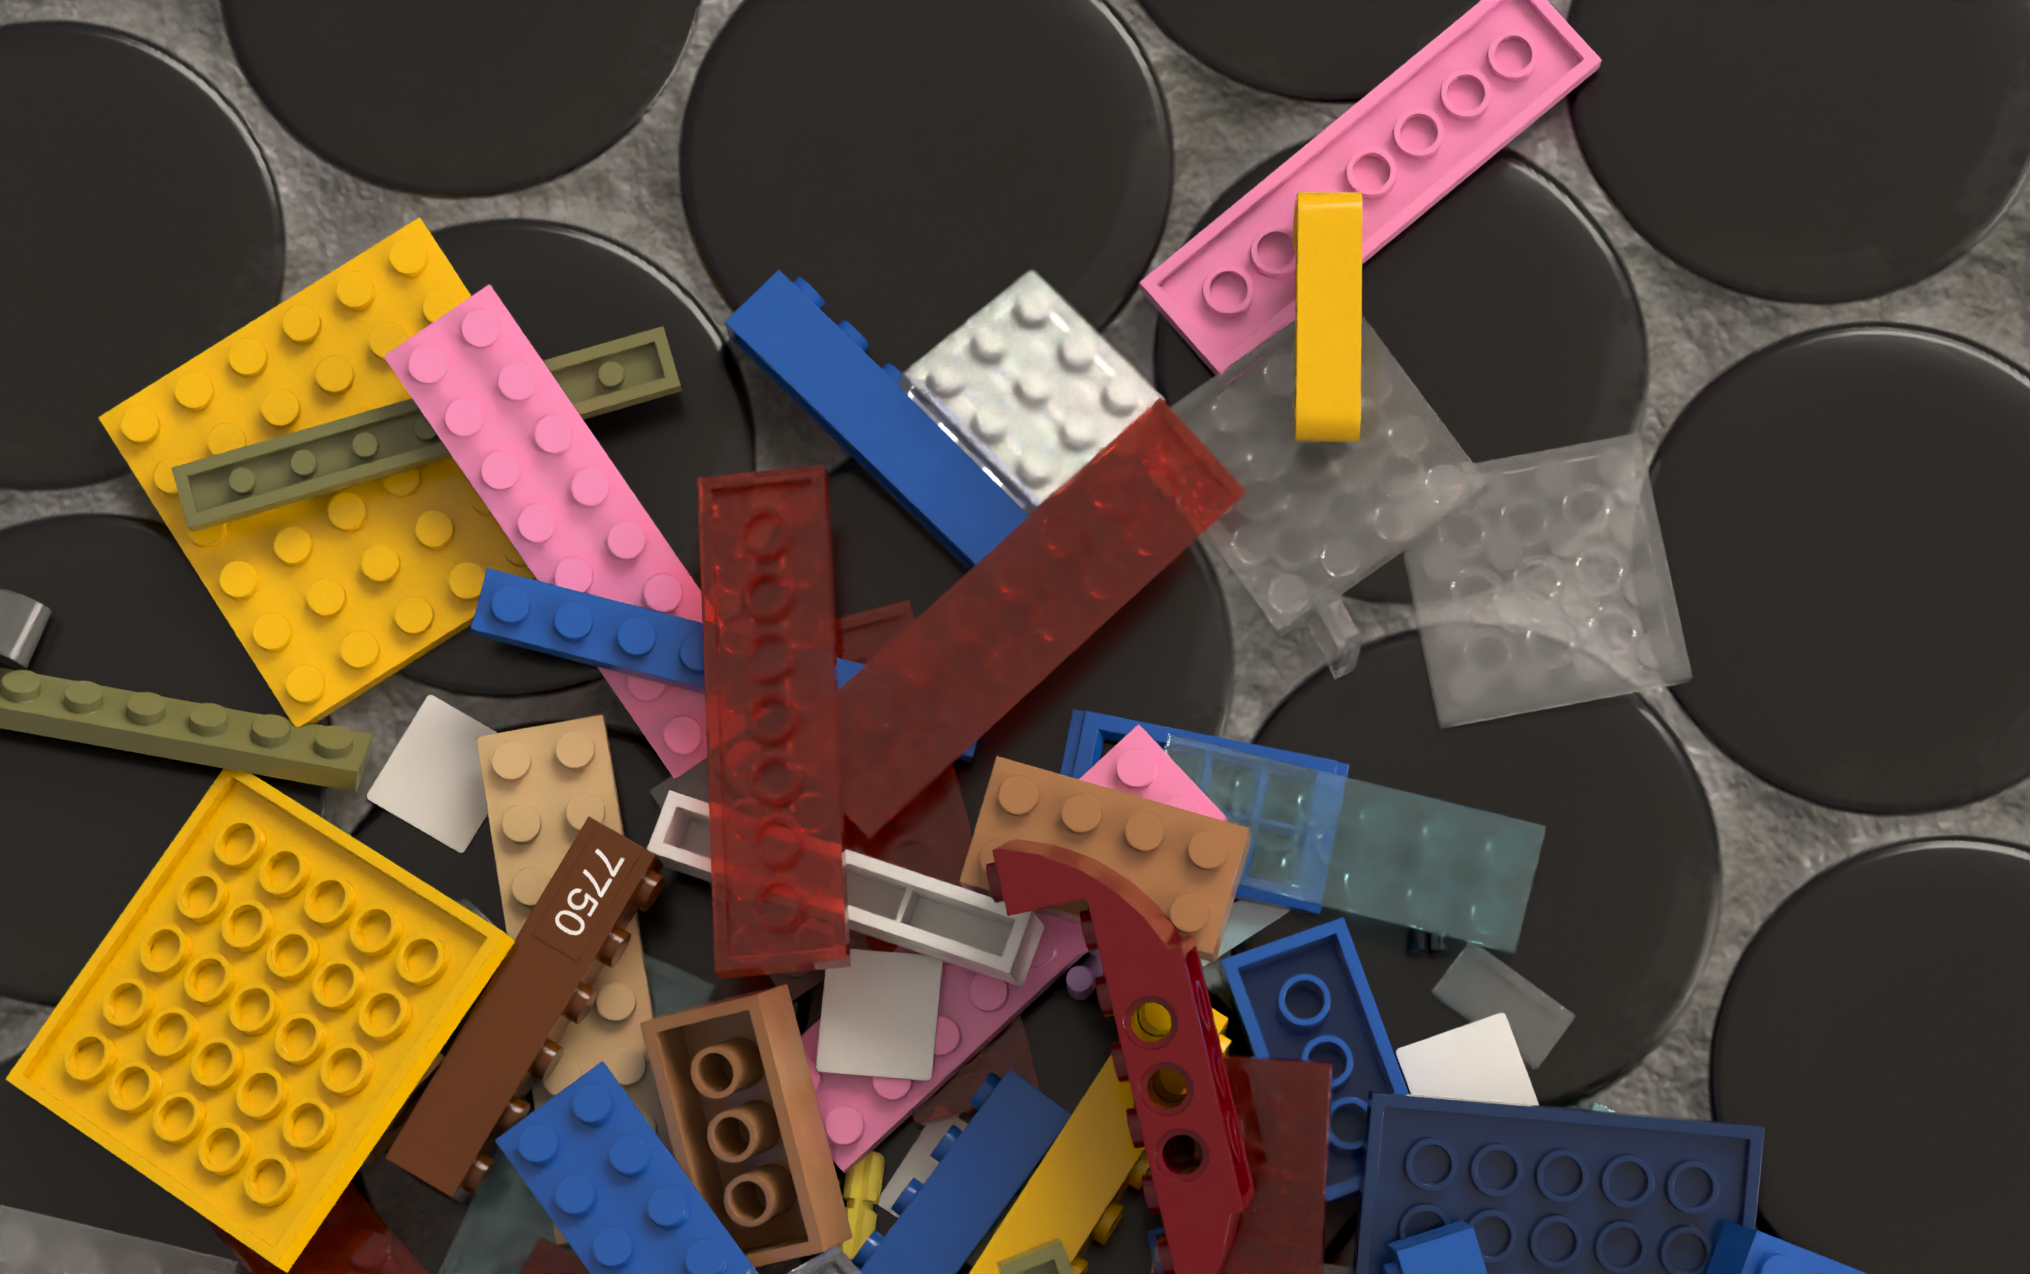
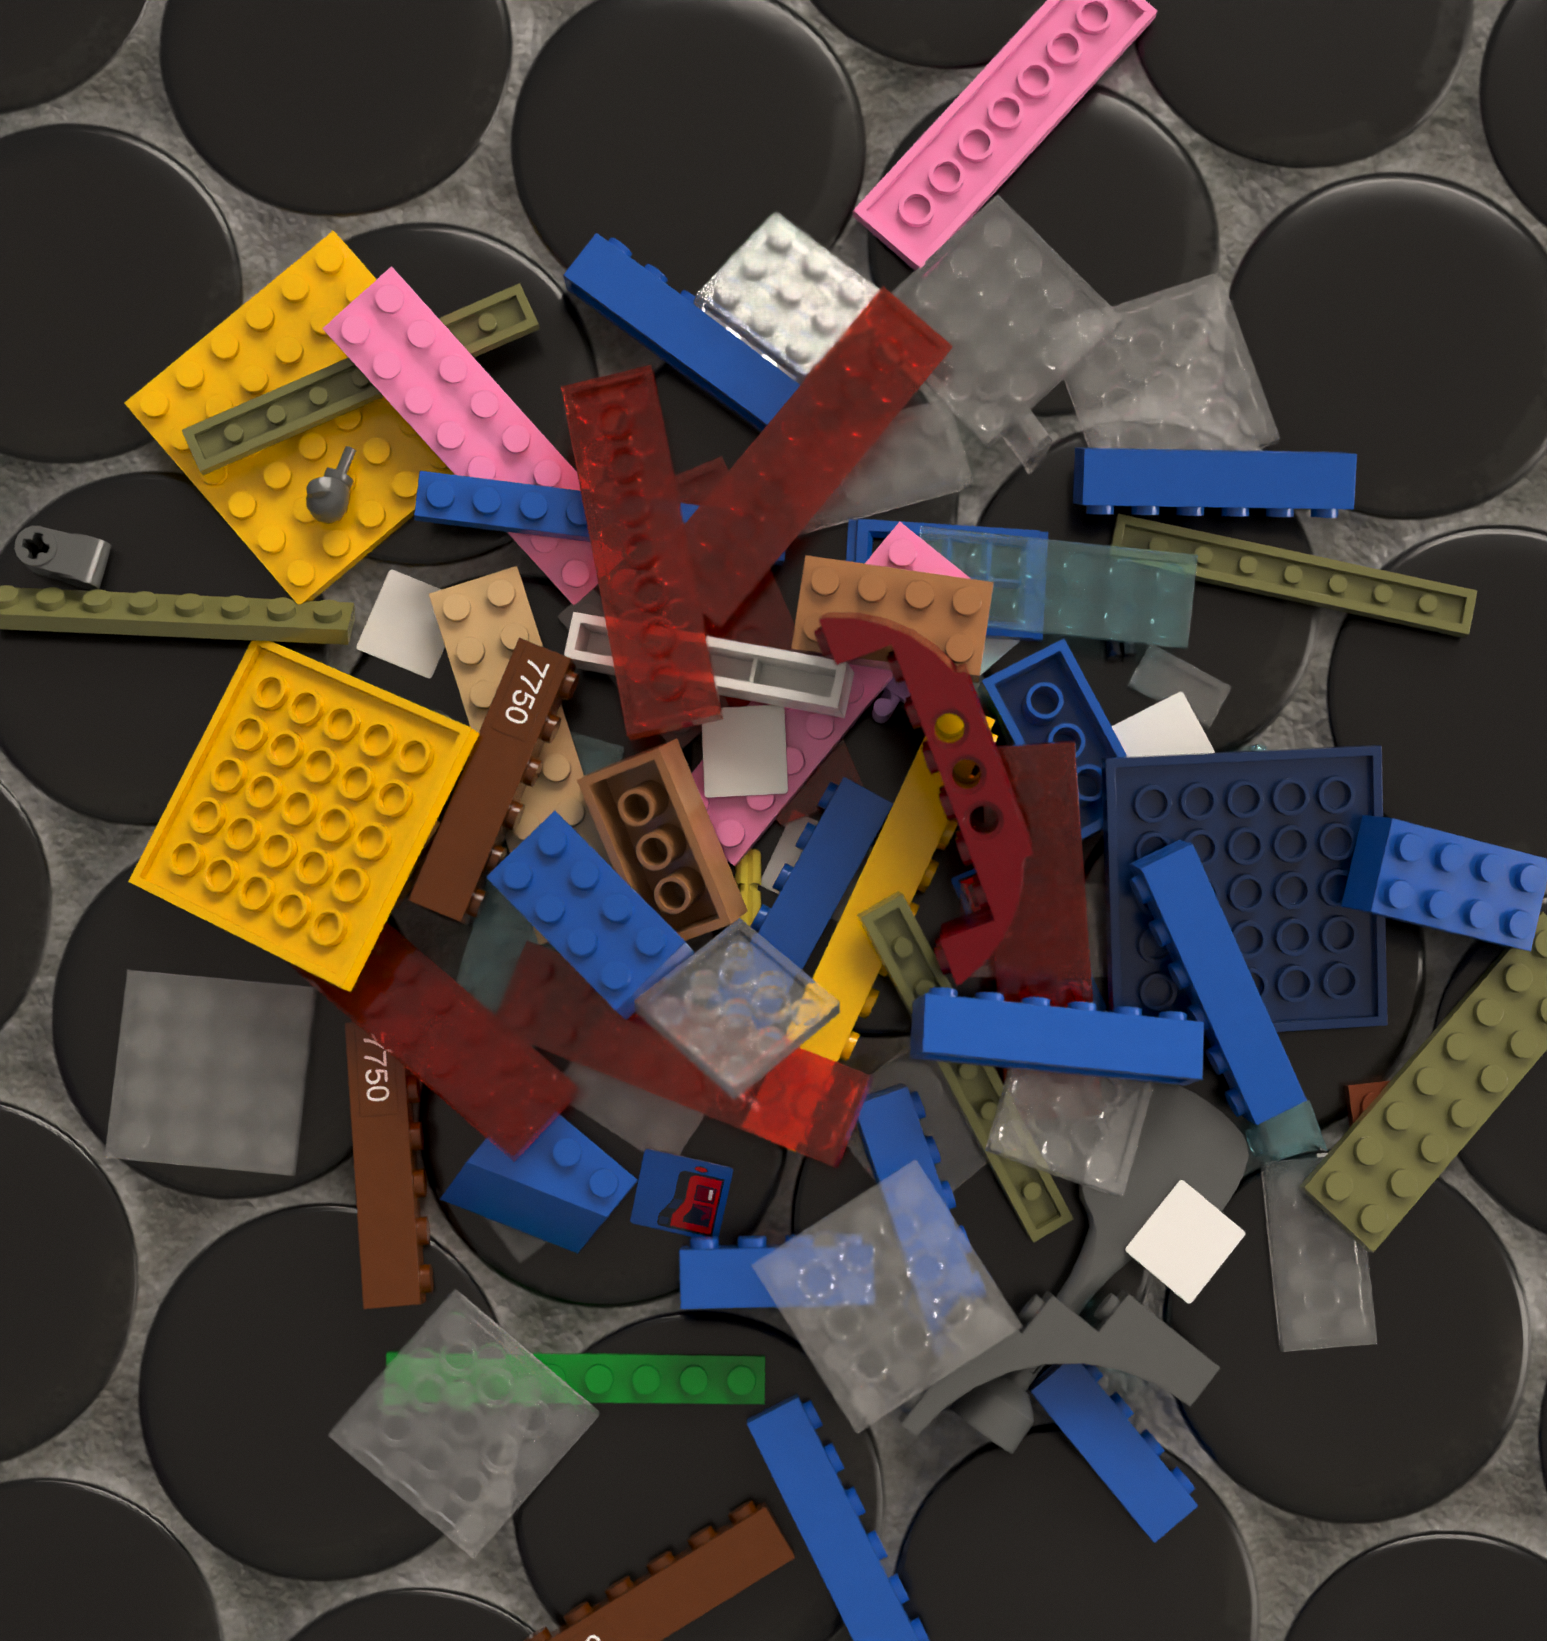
camera: 15 degrees left, 5 degrees up
yellow beam [1293,192,1362,442] -> none
none -> dark grey piece [306,446,356,524]
none -> clear plate [774,398,974,535]
none -> blue brick [1073,447,1357,518]
none -> olive plate [1107,514,1478,638]

